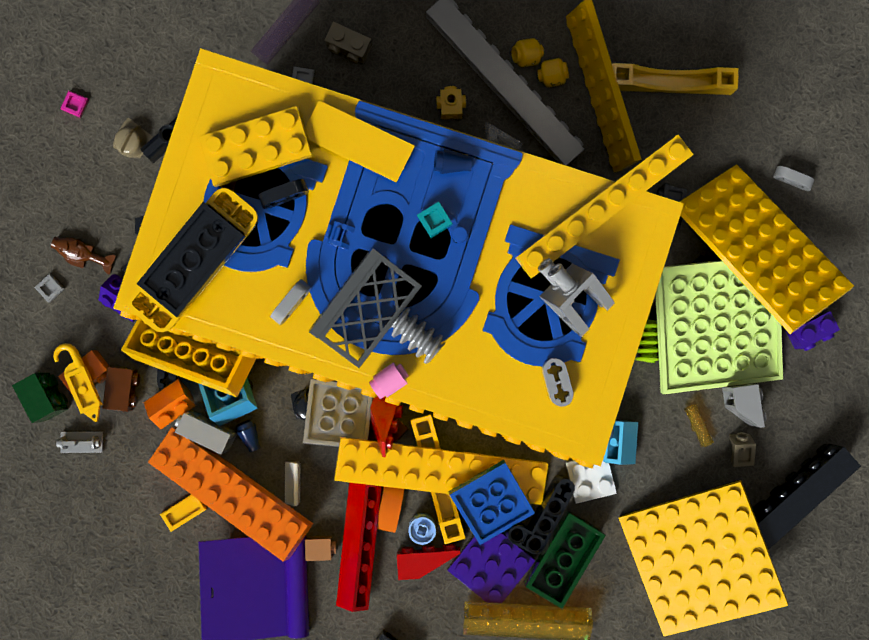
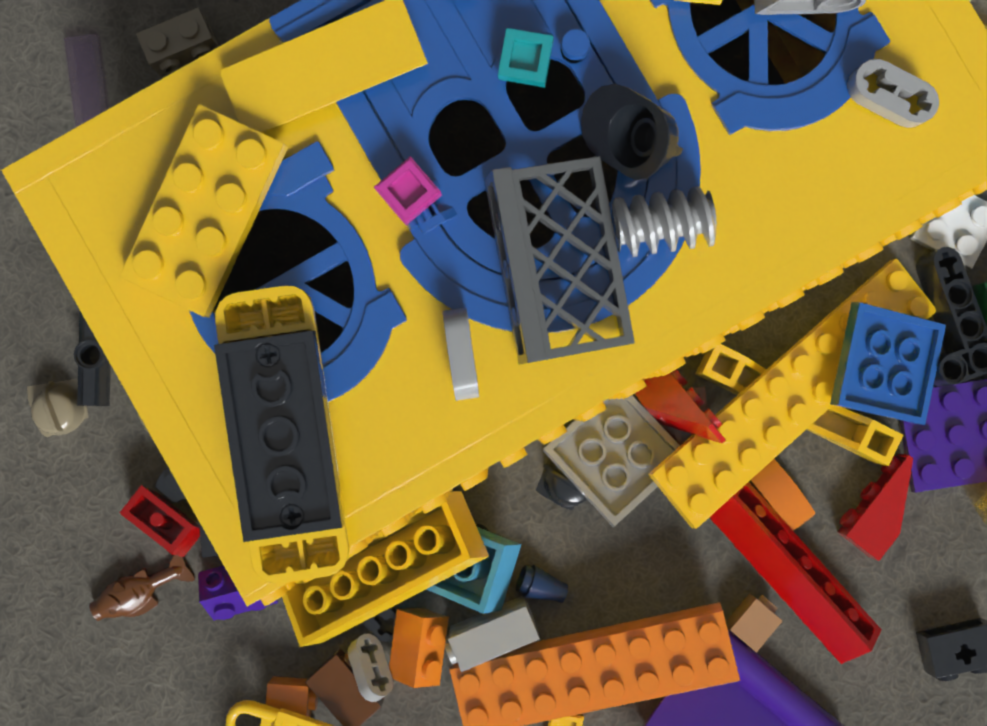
camera: 45 degrees left, 0 degrees up
light grey tile [34,273,65,303] -> none
black beam [258,179,309,209] -> none
white slope [285,462,300,506] -> none
bright pink brick [369,362,409,399] -> none
light blue wheel [408,513,436,545] -> none
none -> red brick [119,485,200,557]
none -> light grey beam [348,634,393,702]
none -> dark pink tile [374,156,442,226]
none -> black piece [581,84,683,180]

